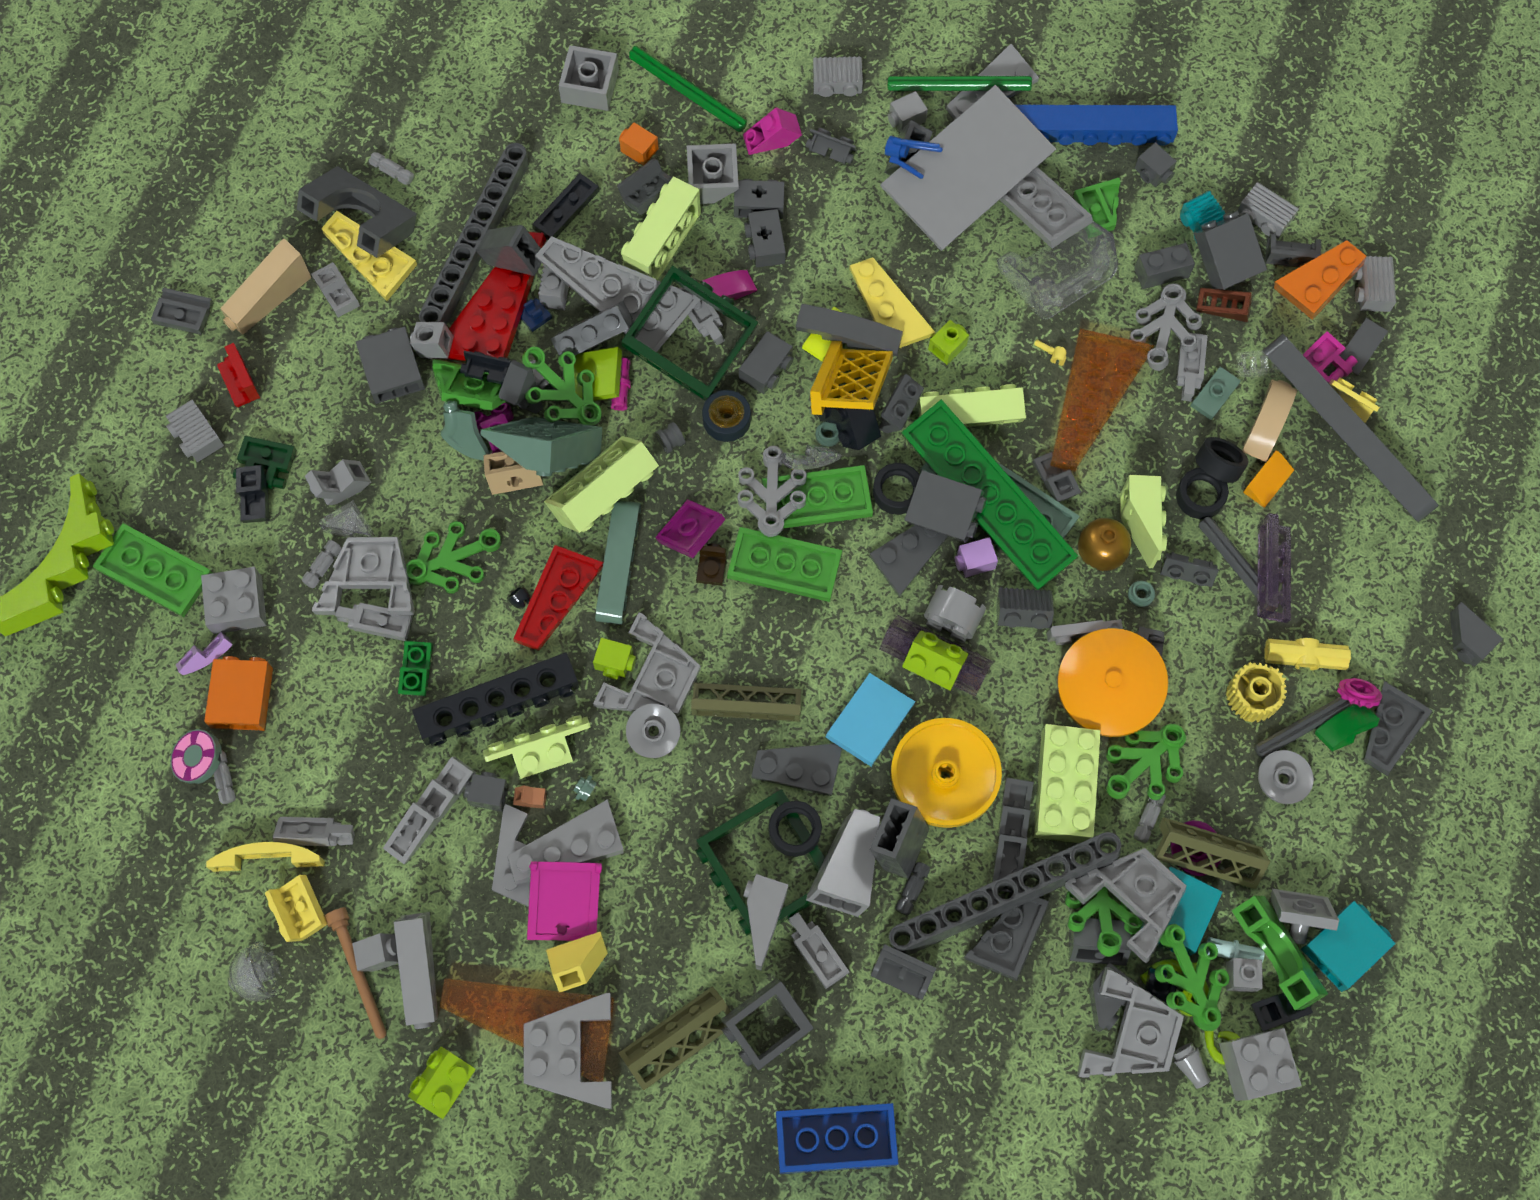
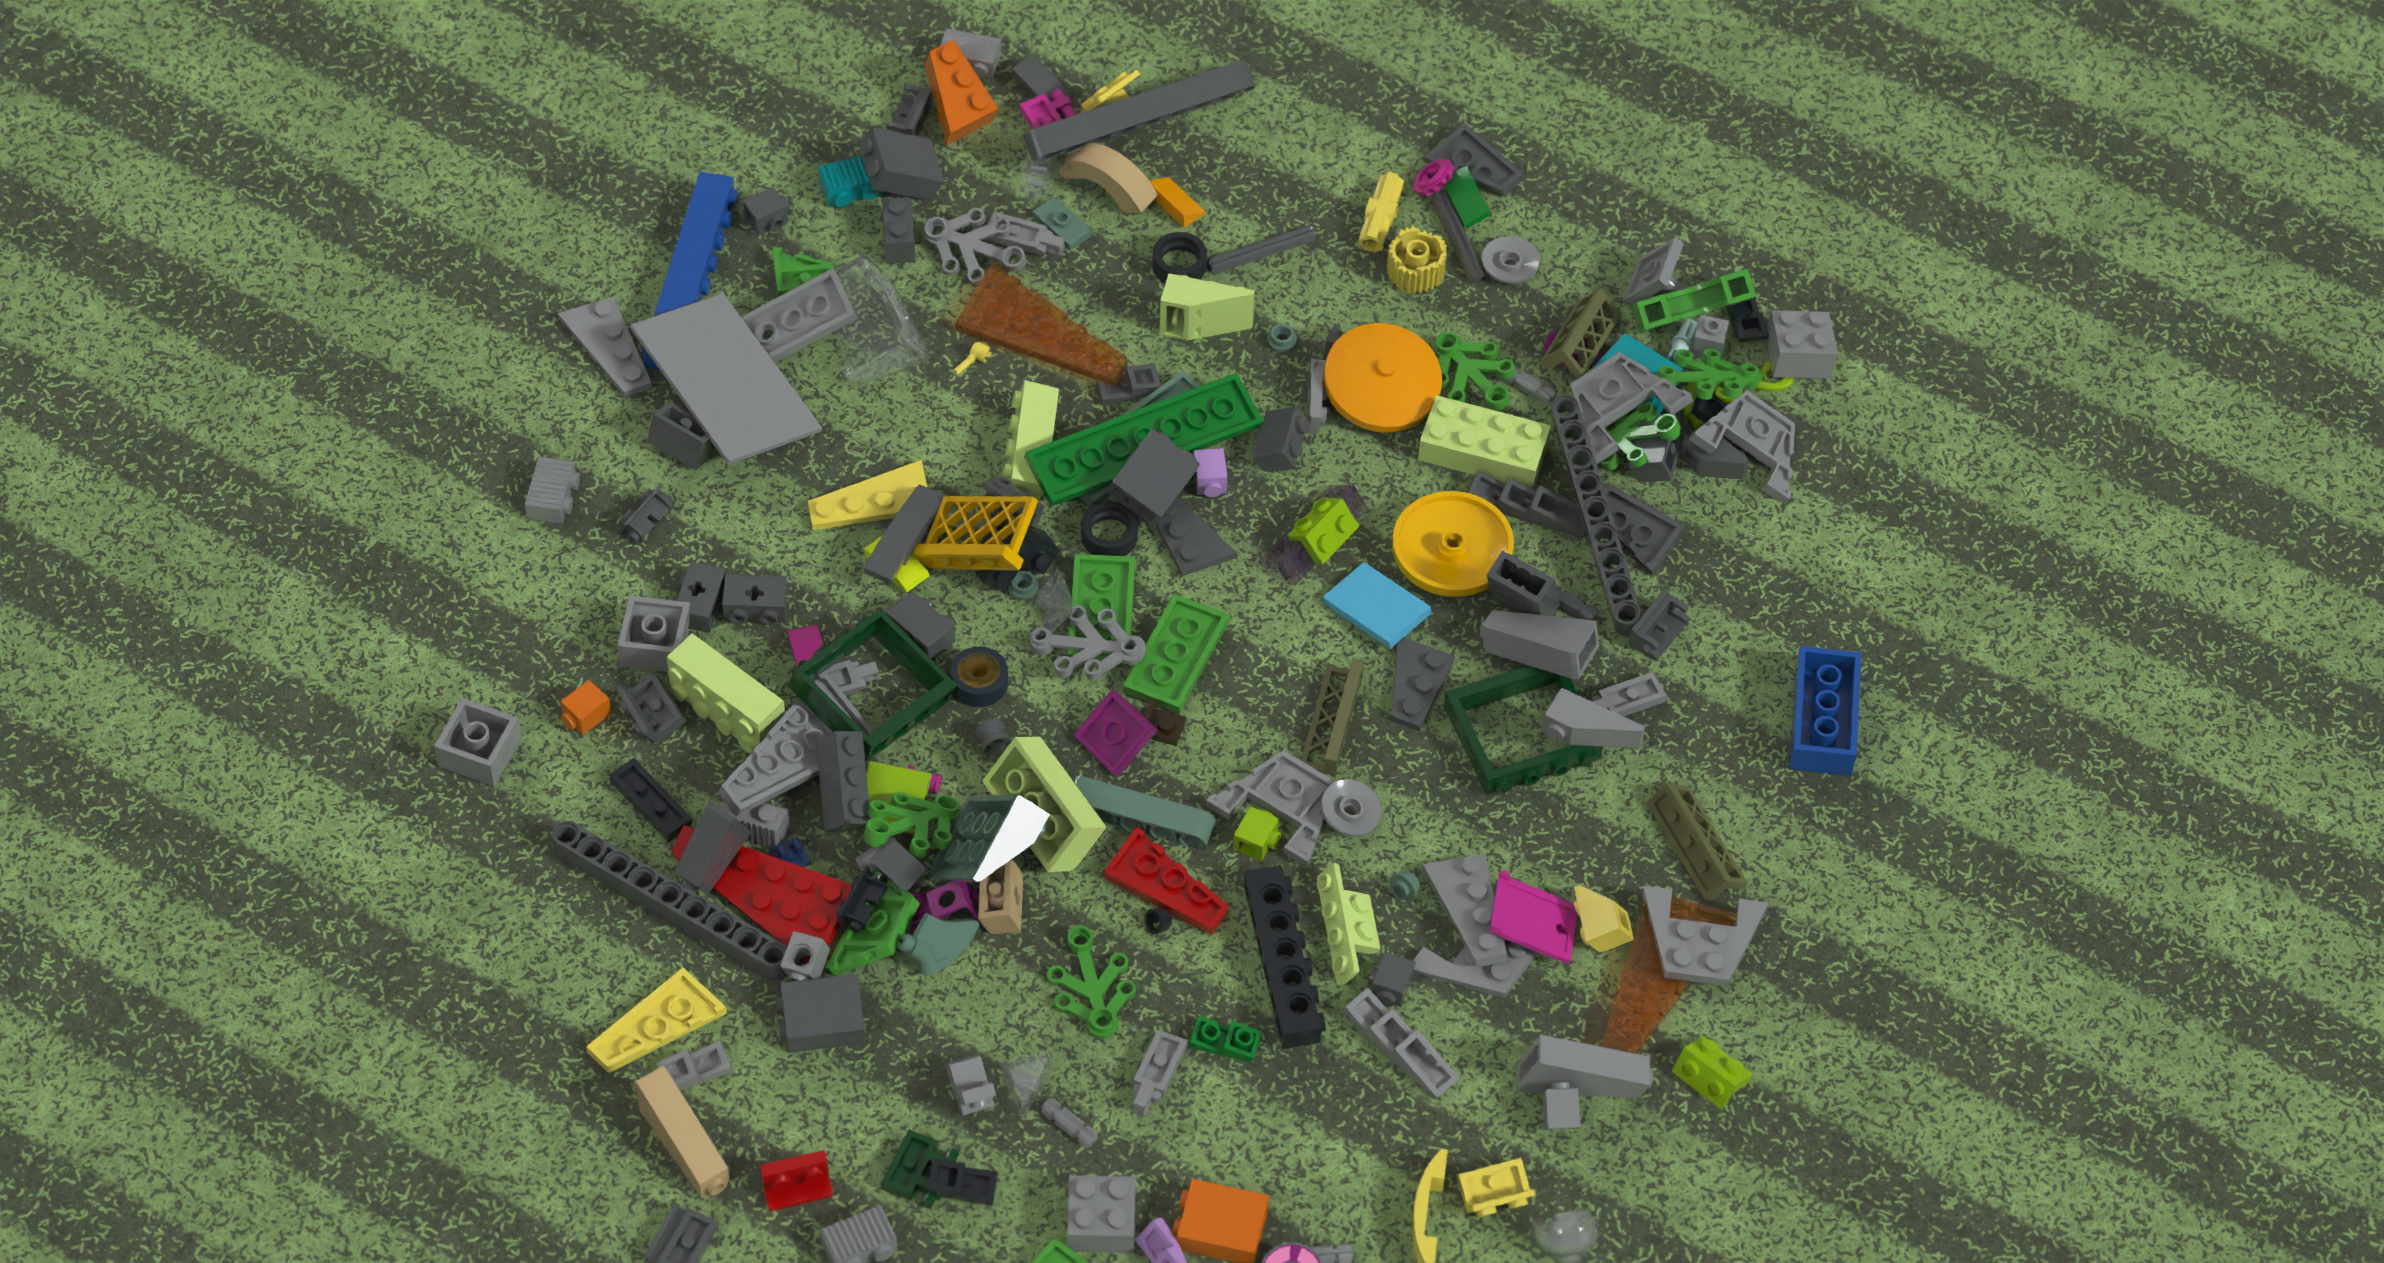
camera: 80 degrees left, 15 degrees down
light grey hinge [273,817,355,846] -> none
dark grey arch [297,166,417,258] -> none
light grey wing [312,537,415,615] -> none
medium nougat piece [324,907,387,1039] -> none
light grey axle [369,152,414,185] -> none
nougat piece [513,785,547,808] -> none
green axle [629,46,747,132] -> none
dark grey window [721,978,814,1070] -> none
dark pink slope [743,107,802,155] -> none
black tyre [768,800,822,857] -> none
blue plant [885,136,943,179] -> none
green axle [887,76,1032,91] -> none
light grey brick [888,91,928,132] -> none
light grey brick [924,585,986,643] -> none
lime brick [928,320,969,365] -> none
pearl gold cylinder [1078,518,1131,571] -> none
dark grey hinge [1160,551,1219,587] -> none
light grey cone [1173,1043,1211,1089] -> none
black tyre [1195,437,1249,483] -> none
copper slope [1196,288,1252,322] -> none
light grey brick [1238,182,1299,239] -> none
clear purple fence [1257,513,1291,623] -> none
teal brick [1301,901,1396,992] -> none
dark grey slope [1450,602,1503,667] -> none

